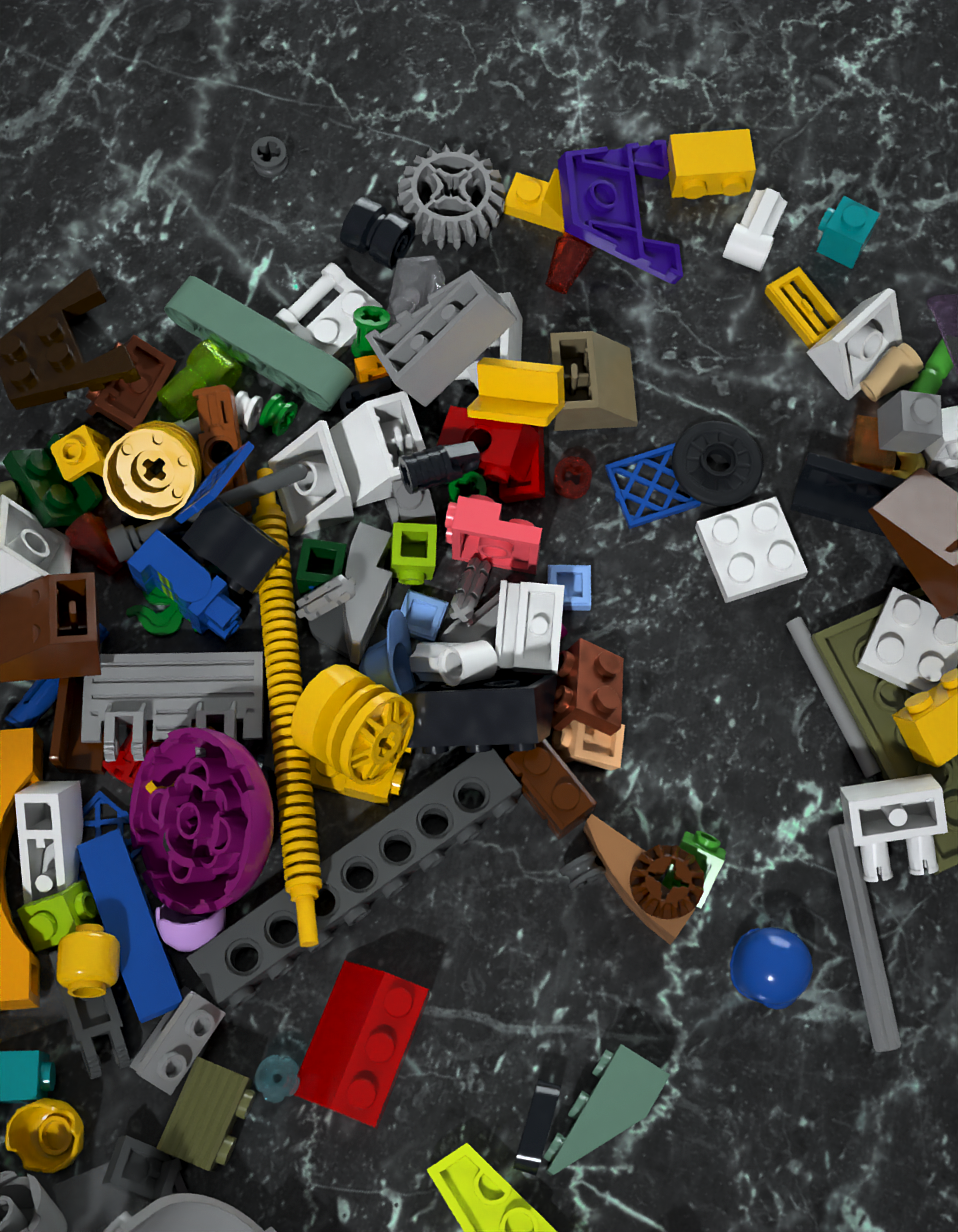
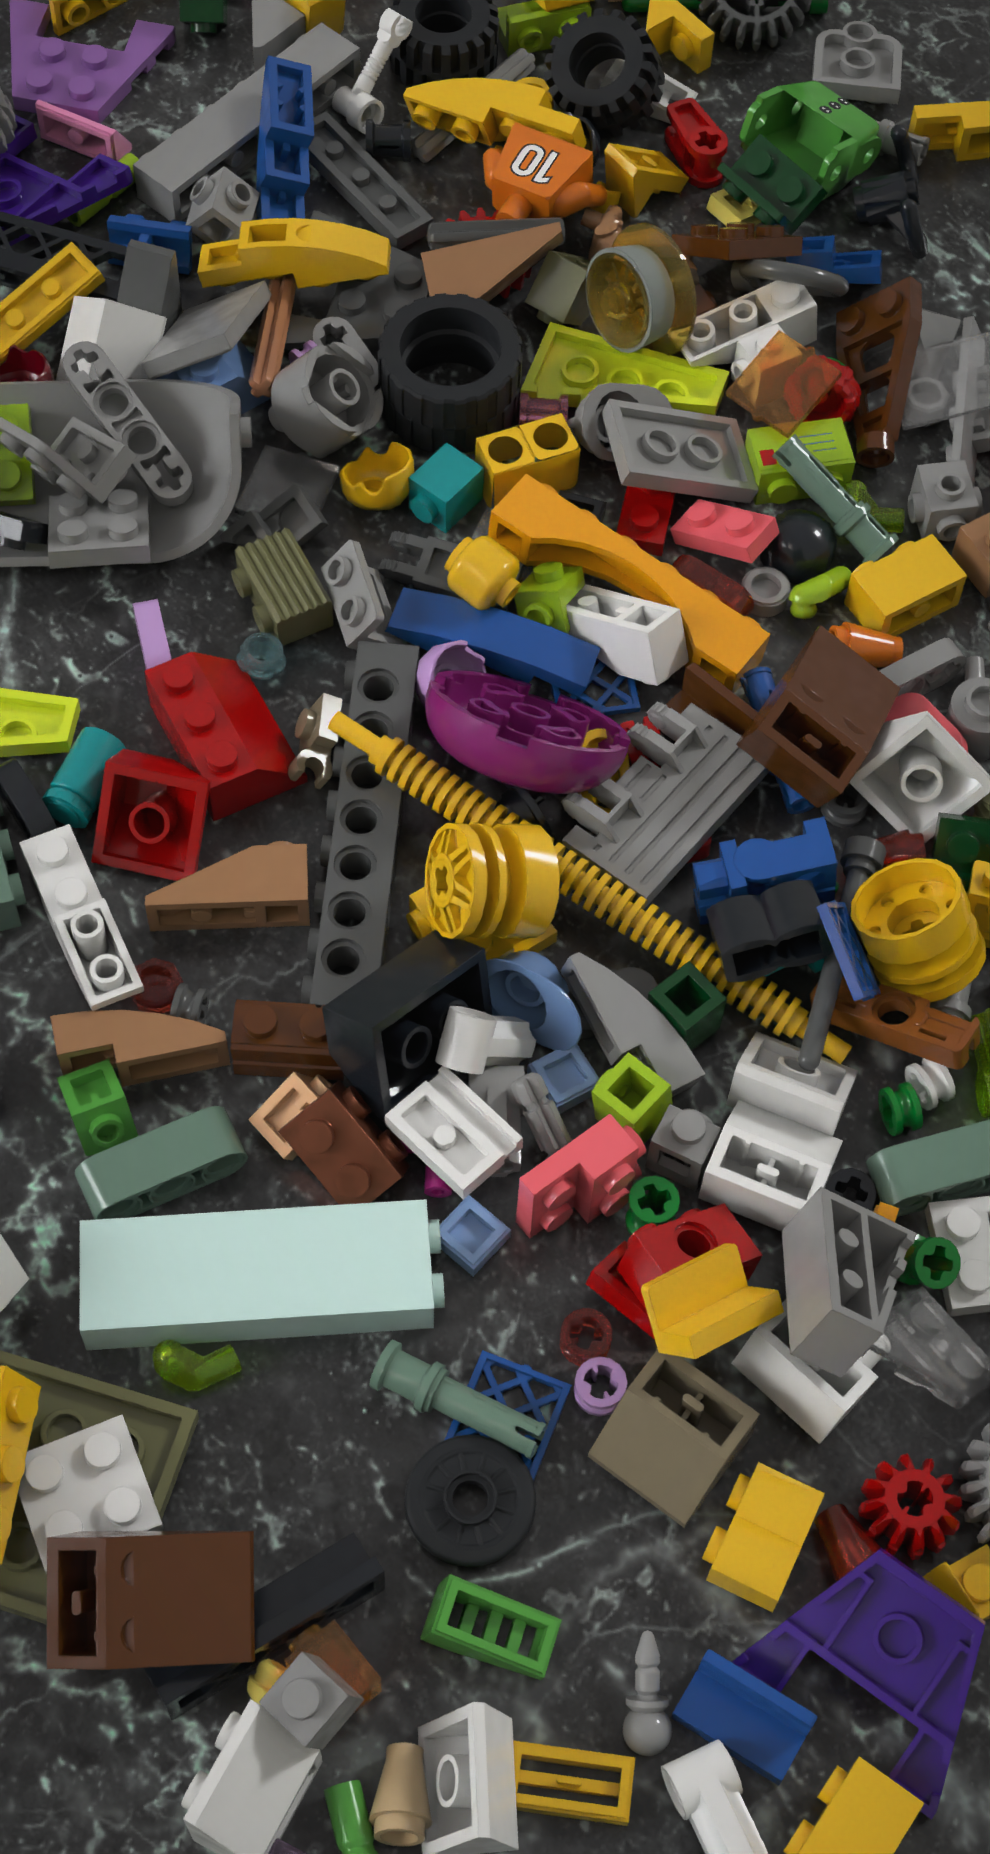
camera: 130 degrees right, 10 degrees down
light grey axle [296,574,356,621] -> none
black hinge [398,441,480,494] -> none
reddish brown gear [630,844,704,920] -> none
white plate [695,497,808,603] -> none
light grey bar [786,617,881,779] -> none
none -> white slope [19,824,144,1011]
none -> teal piece [42,727,126,828]
none -> sand green beam [74,1106,248,1220]
none -> light aqua brick [80,1199,445,1350]
none -> red slope [91,749,211,881]
none -> clear red tile [131,958,183,1014]
none -> lavender beam [133,599,171,670]
none -> medium nougat slope [145,841,310,931]
none -> clear neon green arm [152,1339,242,1392]
none -> dark tan plate [288,693,342,789]
none -> sand green pin [369,1340,547,1459]
none -> bright green slope [420,1574,562,1680]
none -> lavender bush [573,1357,628,1417]
none -> light grey bar [622,1630,672,1756]
none -> blue panel [671,1649,818,1786]
none -> yellow brick [702,1462,825,1613]
none -> red gear [858,1453,962,1560]

